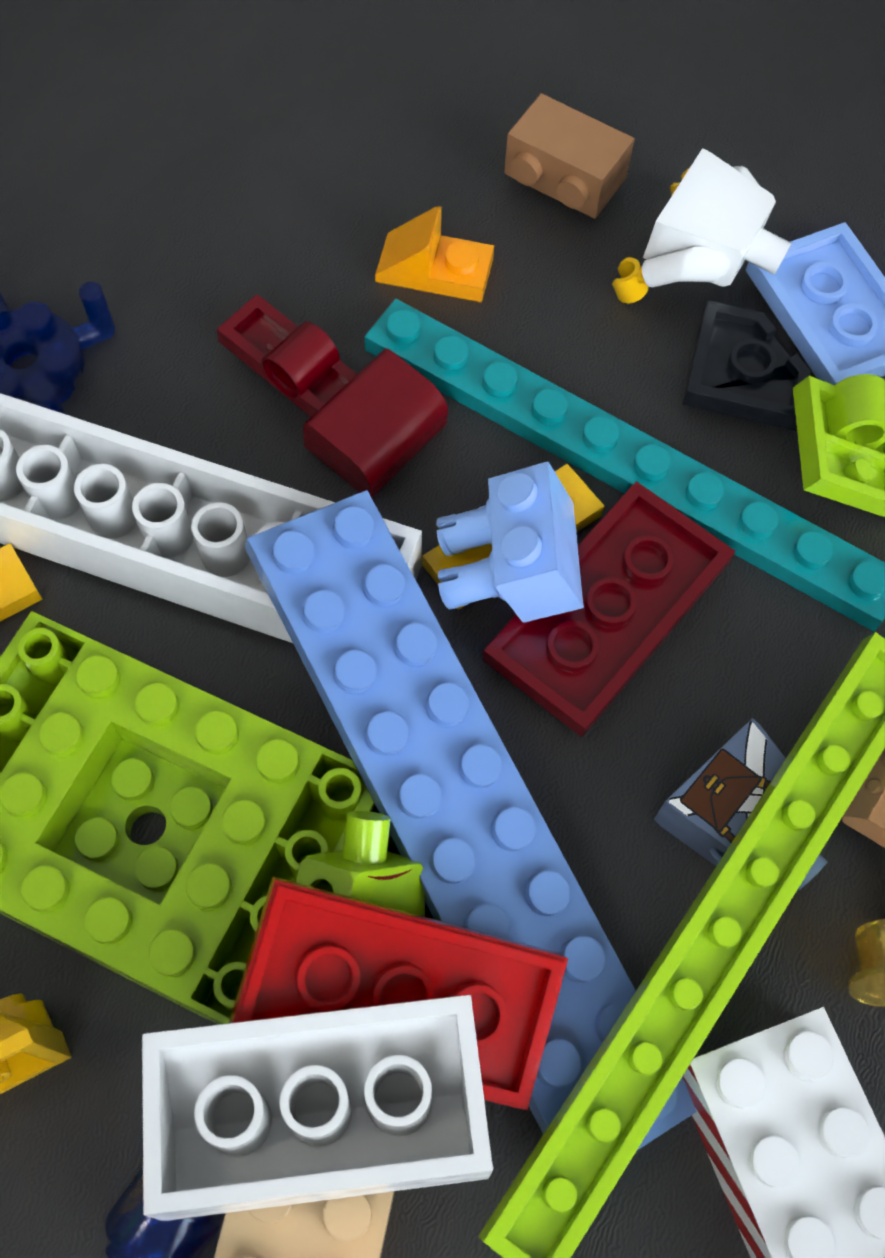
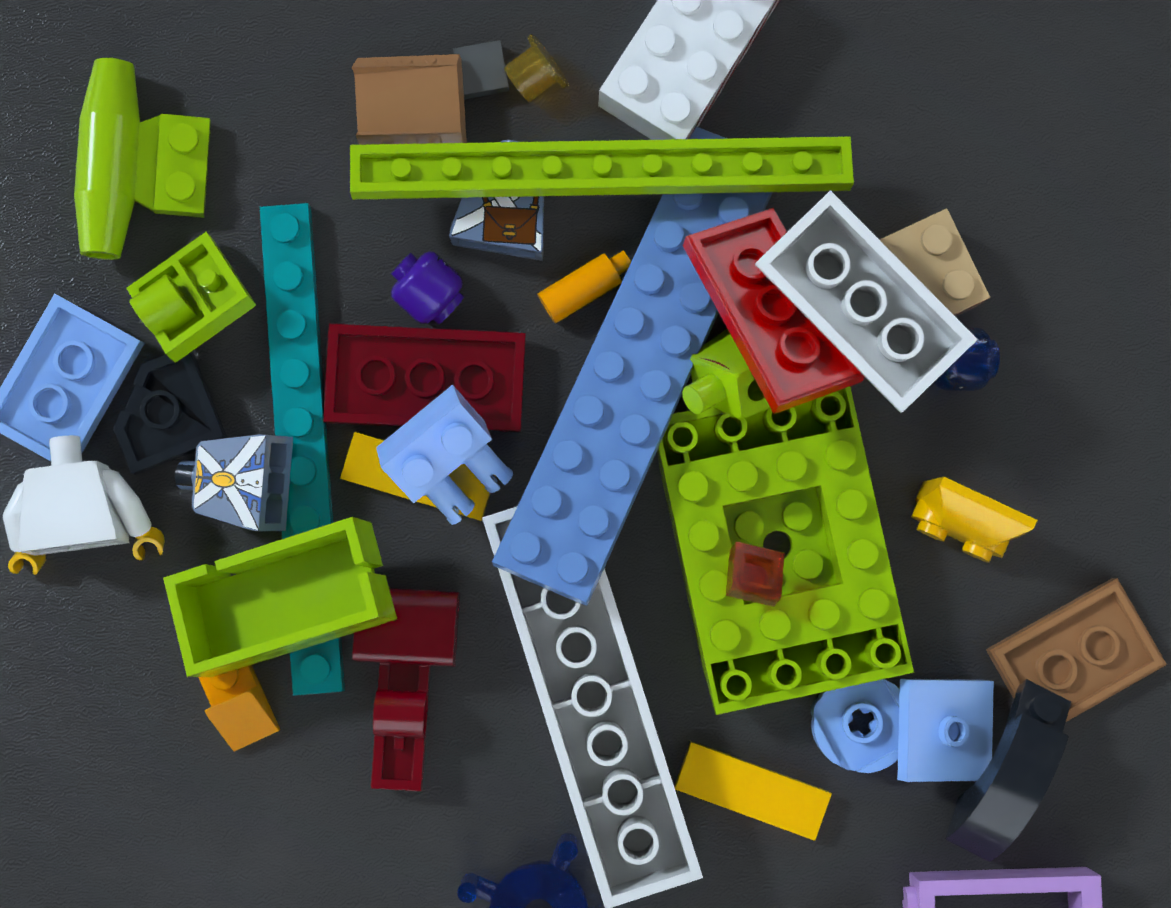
camera: 130 degrees left, 20 degrees up
medium nougat brick [504,93,635,219] -> none
none -> lime piece [163,517,397,677]
none -> torso [175,434,293,531]
none -> dark purple head [391,251,464,325]
none -> light orange cylinder [537,250,631,324]
none -> clear red plate [726,542,785,607]

